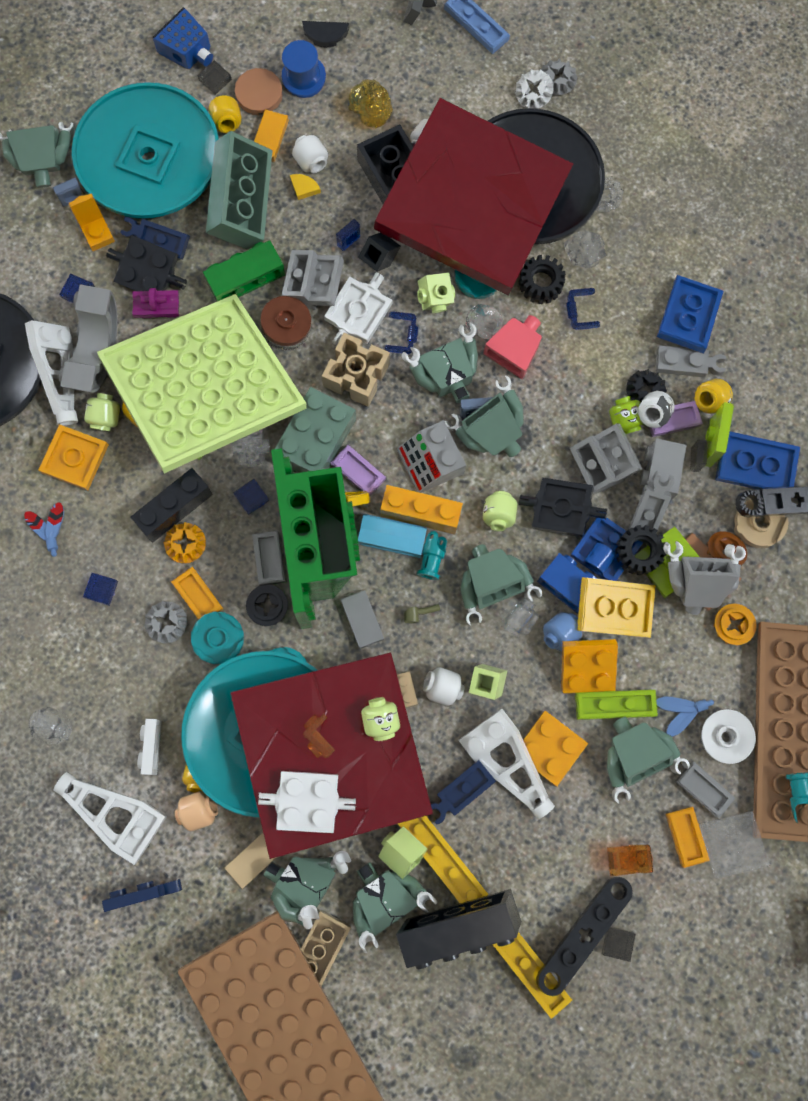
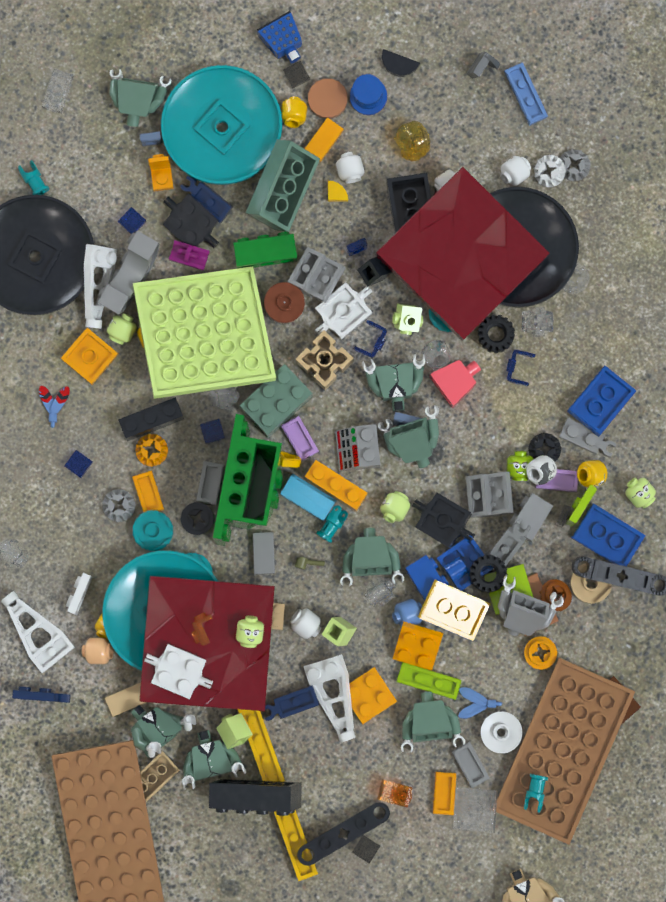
camera: 25 degrees right, 5 degrees up
none -> white head [500,156,531,186]
none -> yellowish green head [625,478,656,509]

